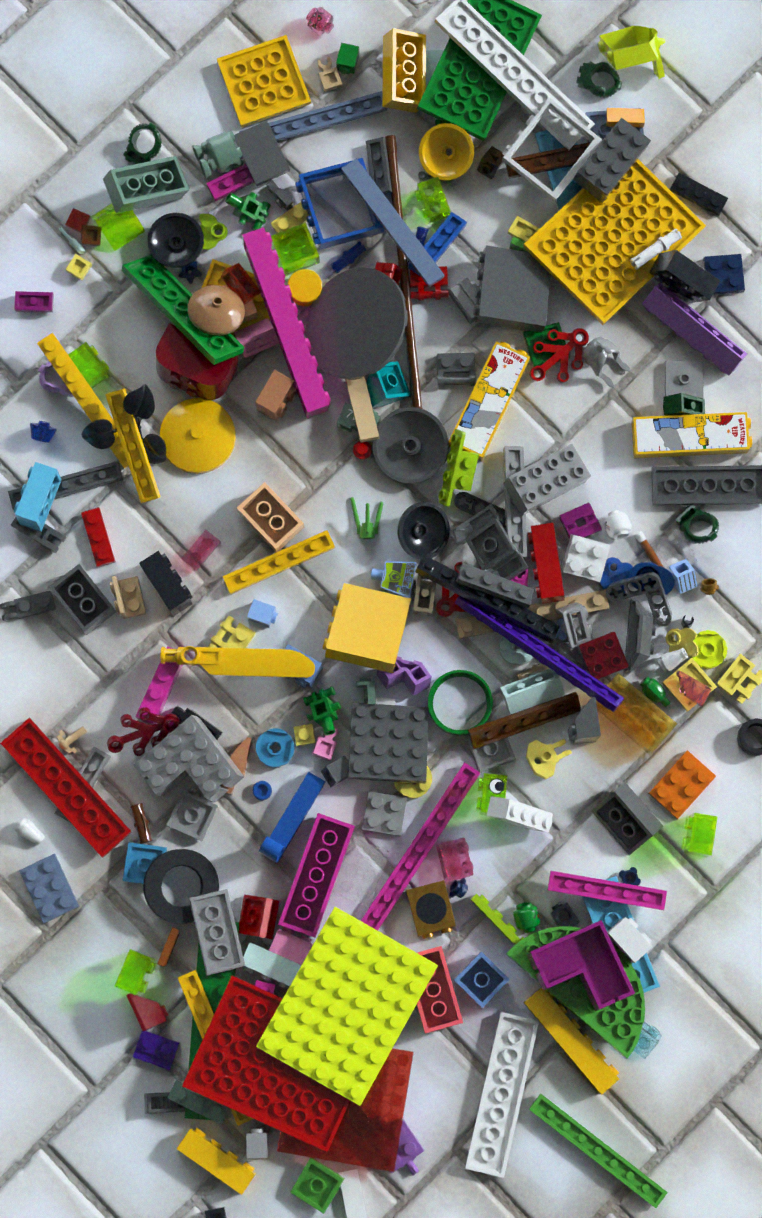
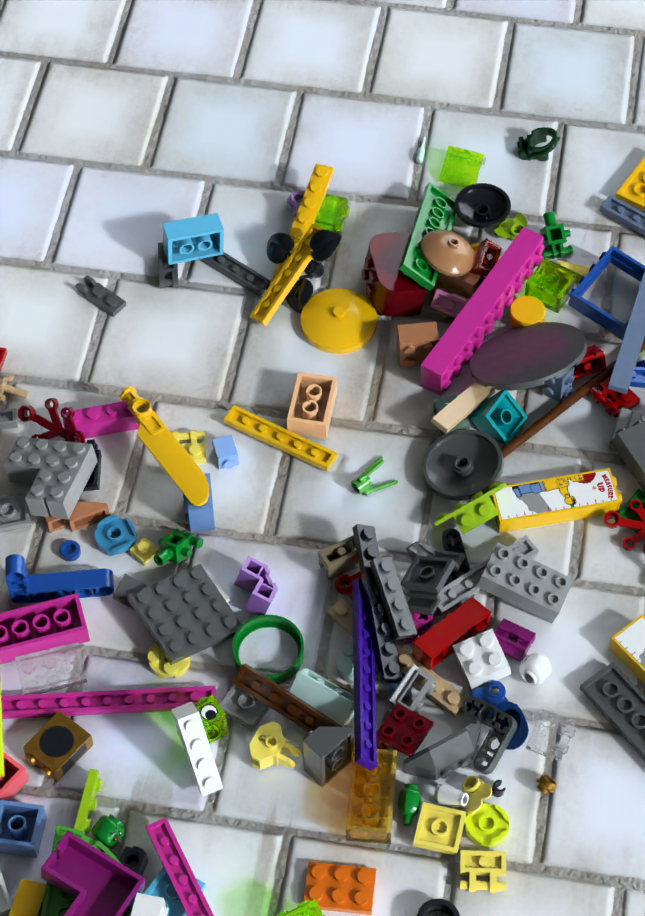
camera: 55 degrees right, 25 degrees down
magenta plate [14,291,54,313] -> none
clear blue piece [30,421,57,443] -> none
dark grey brick [49,564,116,635] -> none
clear red tile [65,208,91,233] -> none
light yellow plate [66,254,92,280] -> none
reddish brown plate [80,225,101,246] -> none
red plate [81,507,116,568] -> none
sand green brick [103,156,189,213] -> none
tan bracket [110,576,146,619] -> none
black brick [139,551,193,617] -> none
dark blue plate [178,261,202,284] -> none
clear pink plate [181,530,221,572] -> none
sand green piece [192,131,243,179] -> none
dark pink plate [206,164,254,201] -> none
dark grey tile [234,121,290,186] -> none
dark grey plate [266,179,293,211] -> none
bright pink plate [312,728,338,761] -> none
yellow brick [322,583,411,673] -> none
clear blue pin [330,241,367,274] -> none
red plate [353,441,372,460] -> none
sand green bracket [356,678,376,705] -> none
light grey plate [362,791,407,836] -> none
torso [371,561,417,598] -> none
black dish [397,502,450,559] -> none
clear pink bracket [436,837,474,882] -> none
dark grey plate [437,352,476,387] -> none
dark blue plate [449,878,468,898] -> none
dark grey slope [591,782,663,855] -> none
dark blue plate [619,867,641,886] -> none
dark orange bar [635,531,663,567] -> none
light blue brick [669,559,697,594] -> none
dark green piece [676,504,719,544] -> none
clear pink slope [676,670,712,706] -> none

